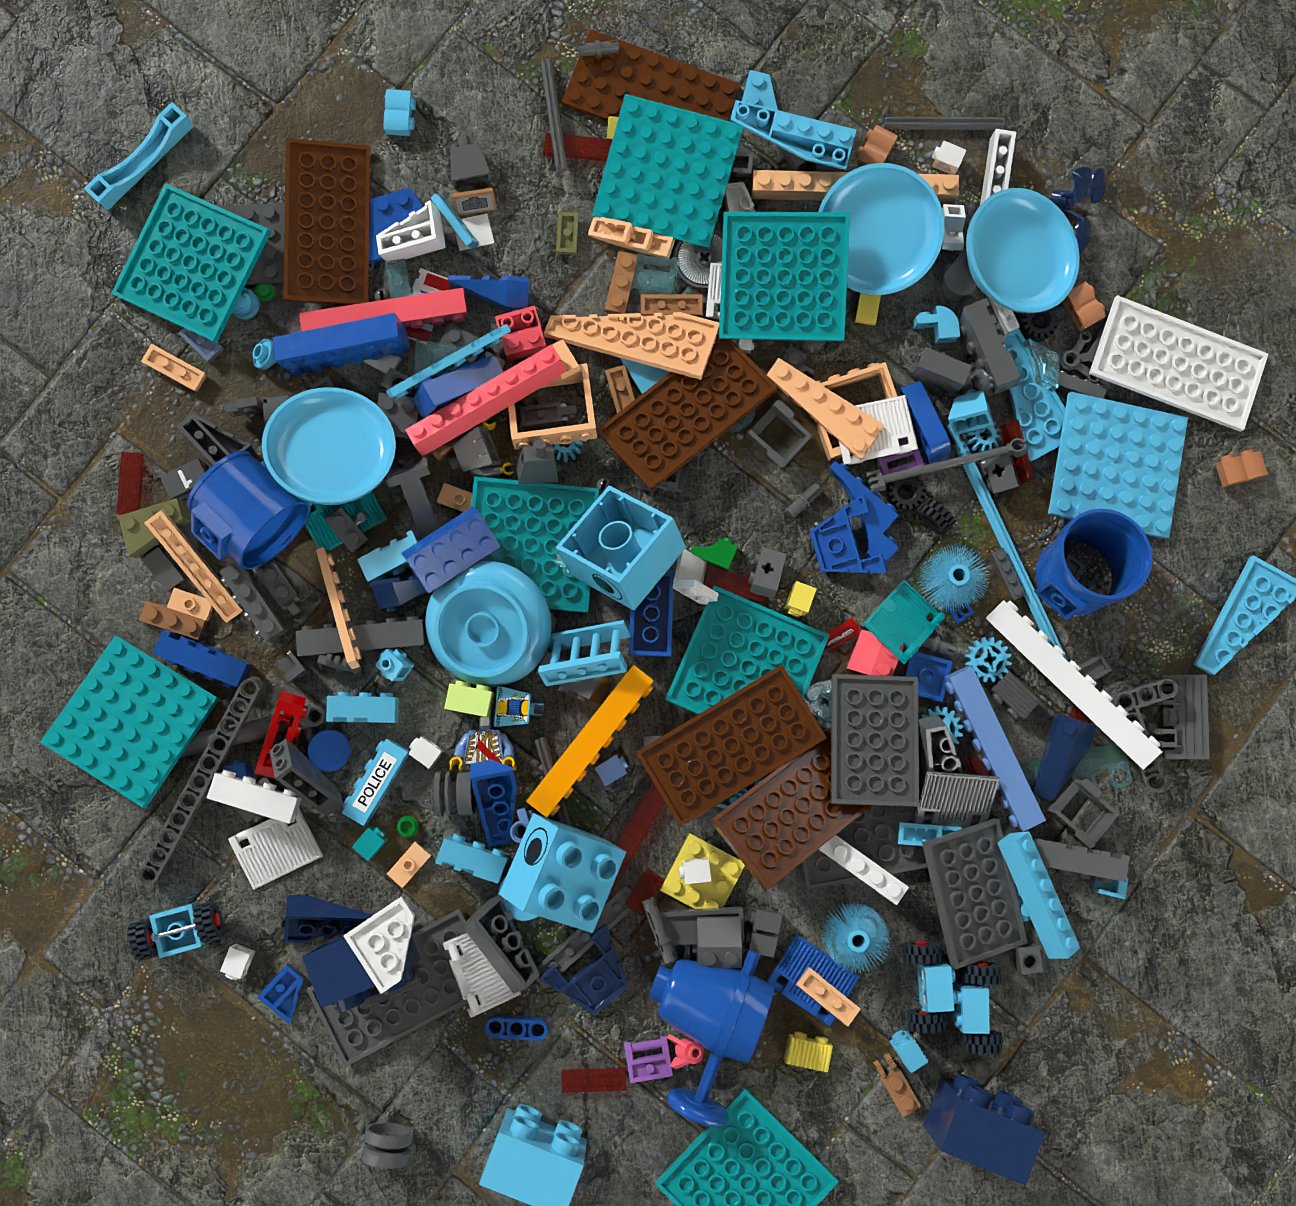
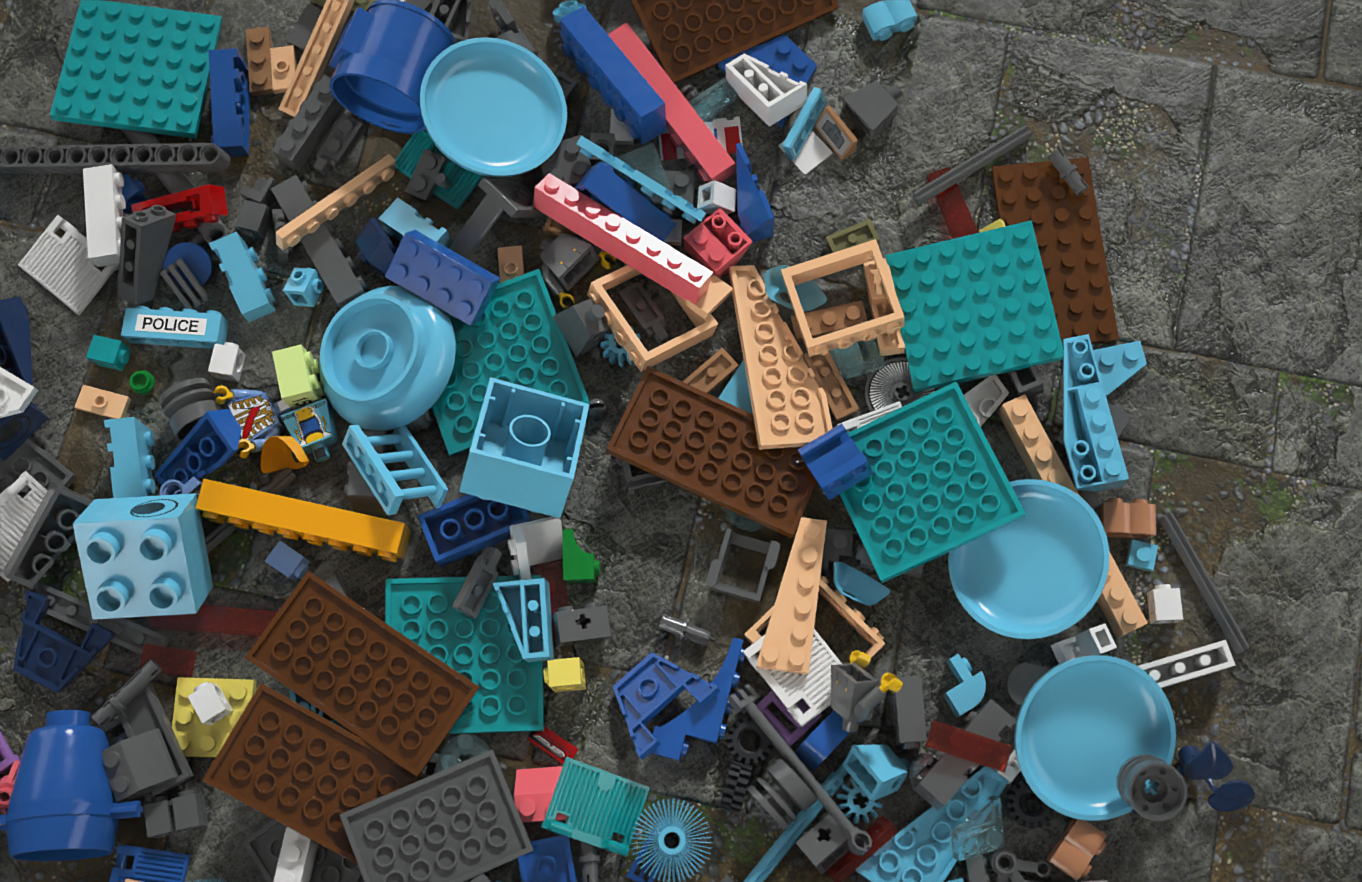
camera: 75 degrees right, 10 degrees down
light yellow tile [855,293,881,326] -> none
none -> dark grey tile [160,258,211,310]
none -> dark grey brick [235,200,272,241]
none -> light orange piece [261,436,309,473]
none -> dark grey hinge [452,546,502,619]
none -> medium azure wedge [493,578,554,662]
none -> white brick [697,180,736,215]
none -> dark grey wheel [746,758,818,832]
none -> medium azure piece [764,265,827,312]
none -> light nougat window [781,239,905,357]
none -> blue piece [798,423,873,500]
none -> dark grey torso [831,650,903,732]
none -> medium azure piece [834,562,890,606]
none -> clear red tile [925,720,1012,773]
none -> dark grey wheel [1117,754,1187,821]
none -> medium azure plate [1126,540,1158,572]

